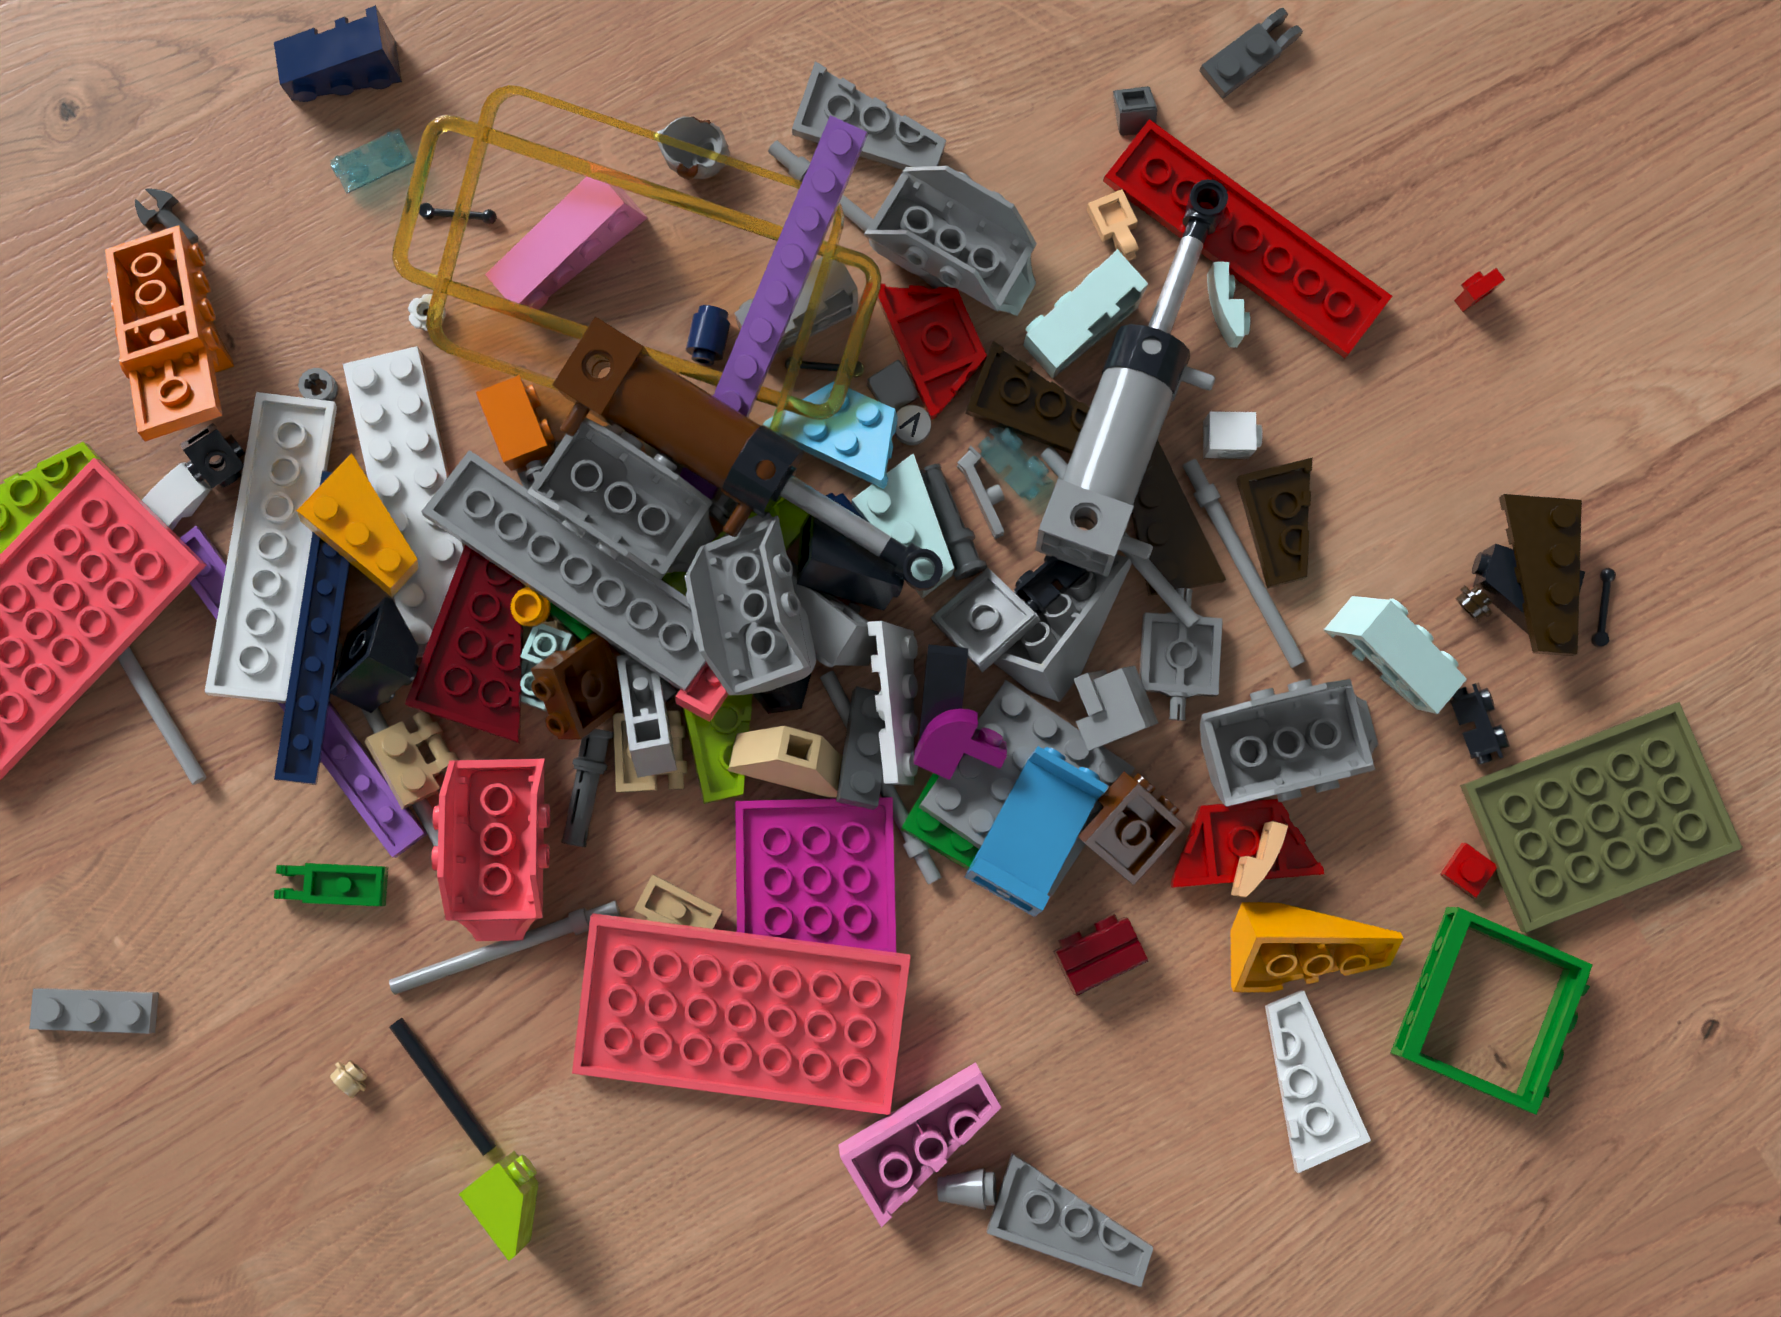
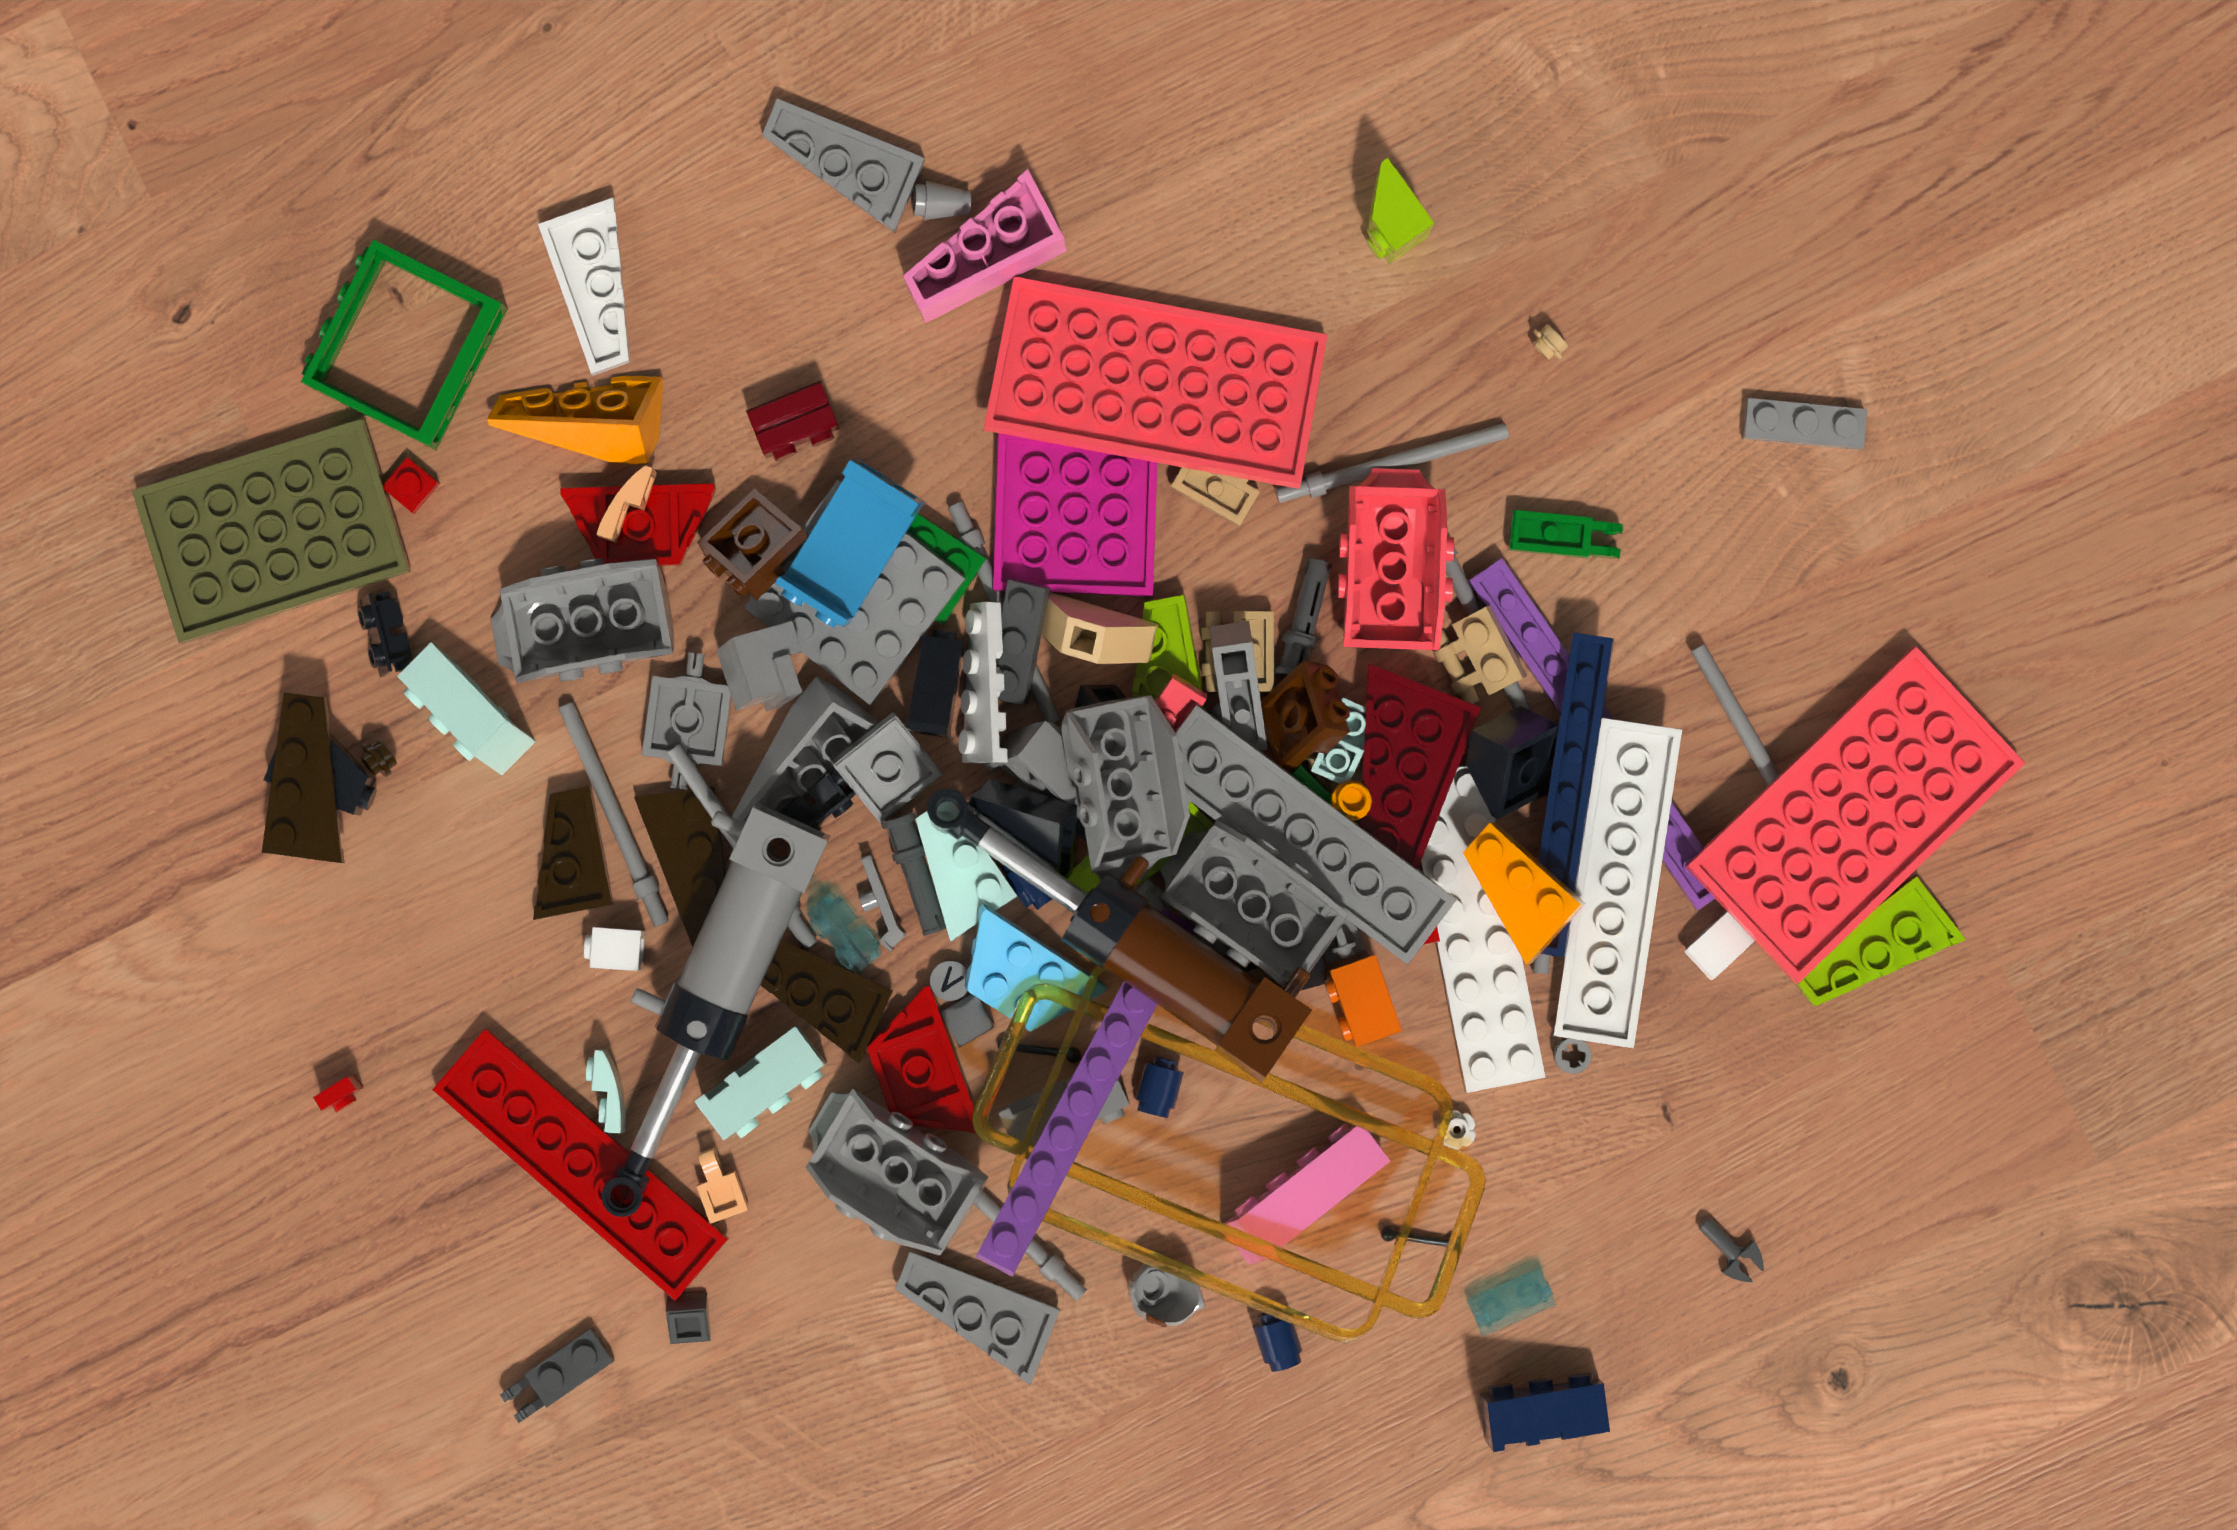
camera: 175 degrees left, 5 degrees up
orange wedge [105,225,234,442] -> none
black brick [180,423,245,488] -> none
black bar [389,1018,496,1156] -> none
magenta brick [914,709,1007,780] -> none
black hinge [1591,568,1616,647] -> none
none -> dark blue brick [1252,1308,1302,1372]

